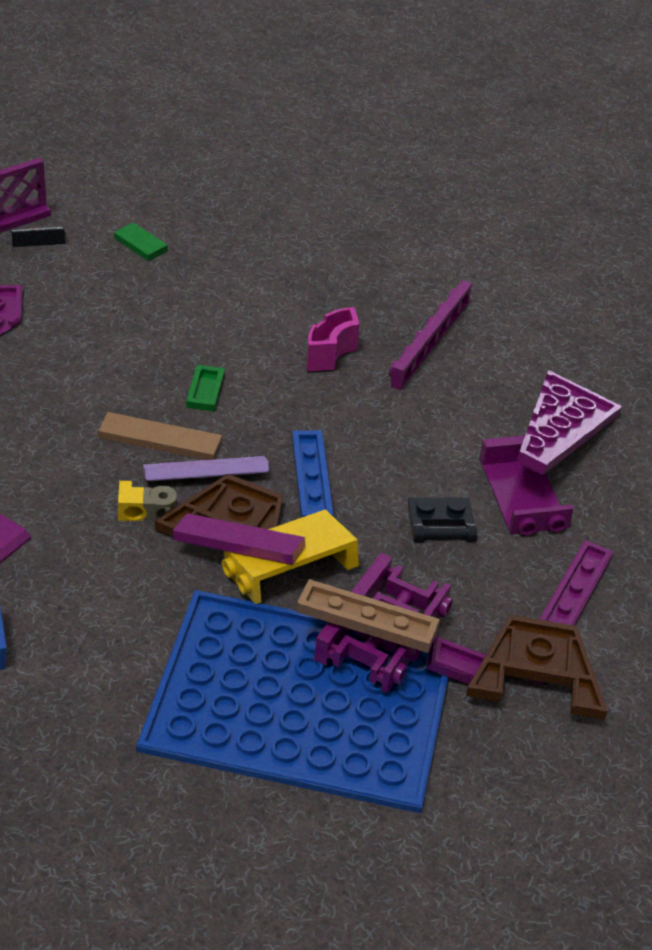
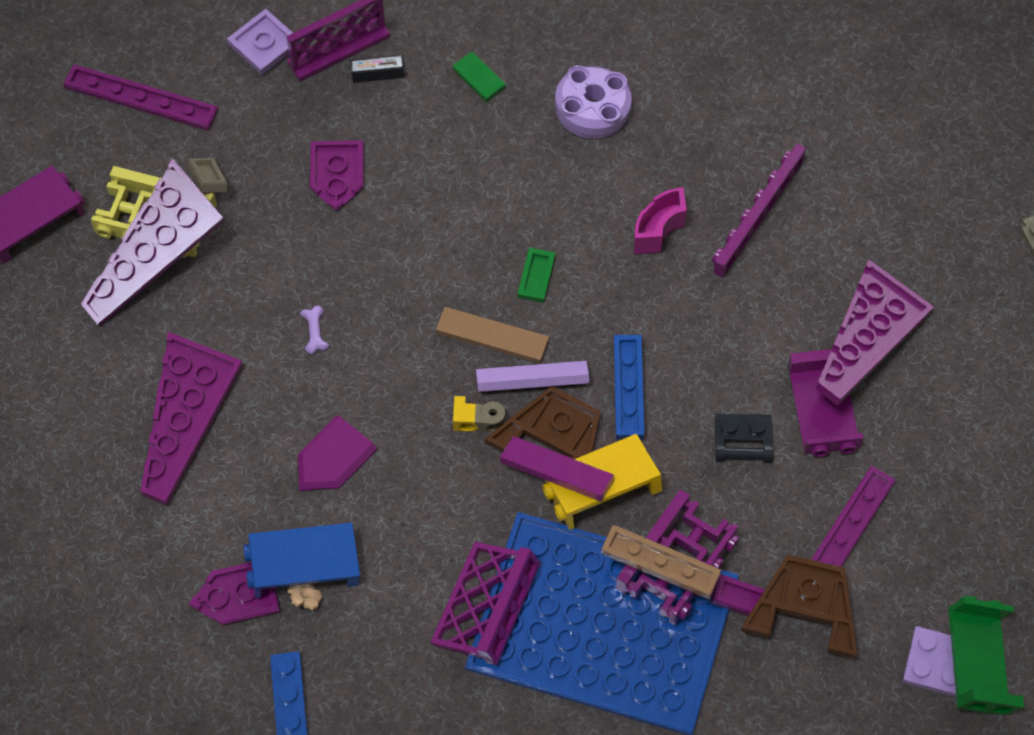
camera: 10 degrees right, 20 degrees up
none -> magenta fence [430,542,540,665]
none -> lavender piece [555,66,632,139]

